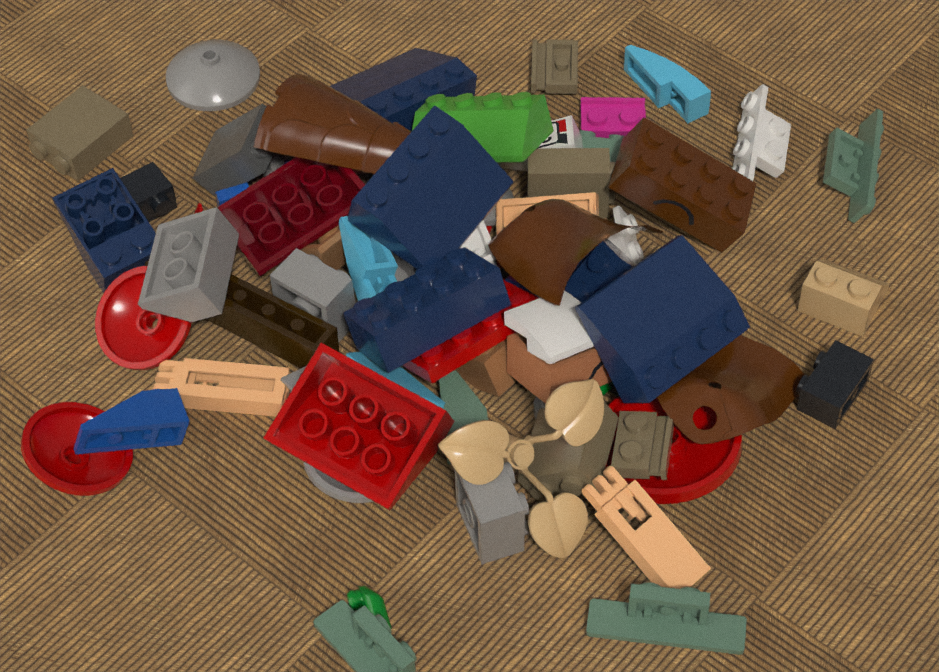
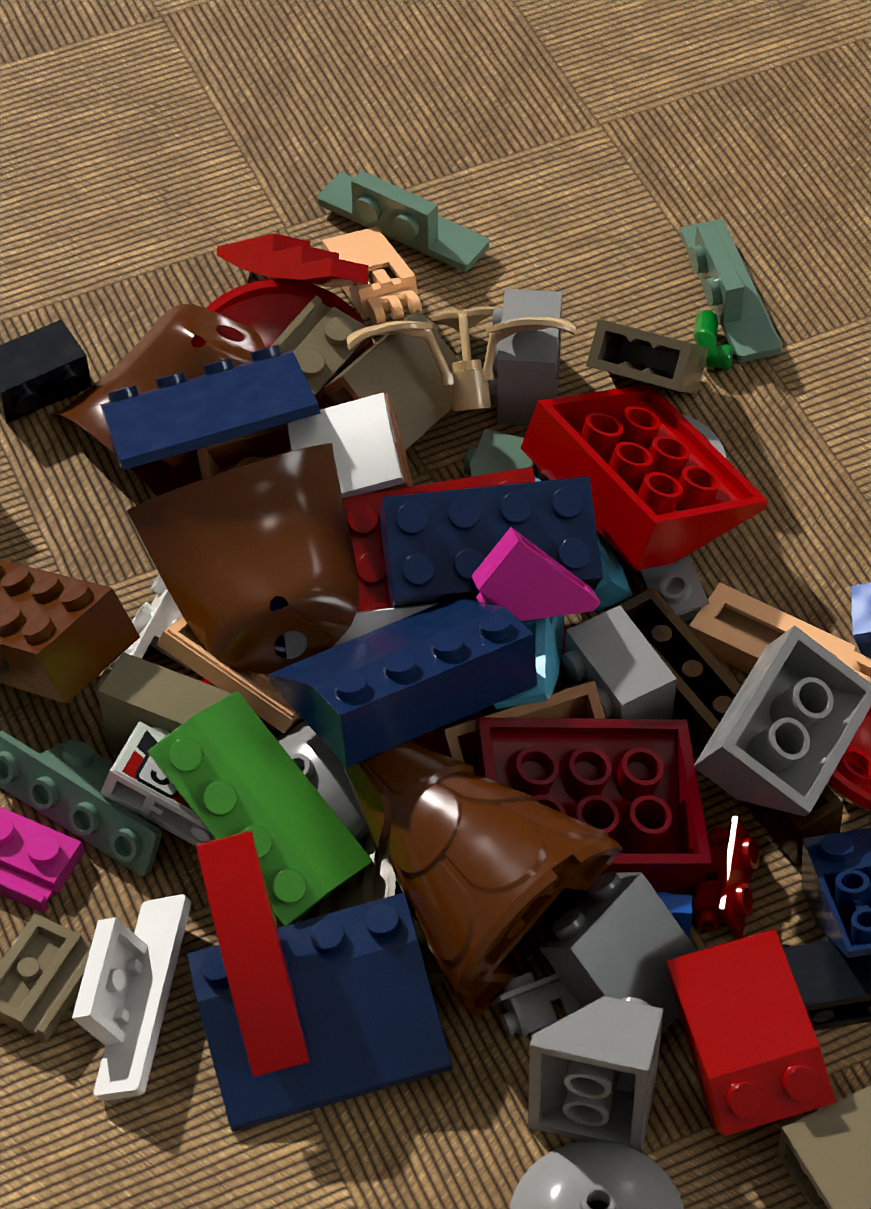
camera: 155 degrees left, 0 degrees up
none -> white bracket [72,894,191,1101]
none -> red slope [196,830,310,1077]
none -> red slope [217,233,369,288]
none -> dark pink slope [471,527,601,621]
none -> light grey slope [528,996,663,1152]
none -> dark tan brick [586,319,710,394]
none -> red slope [665,929,836,1136]

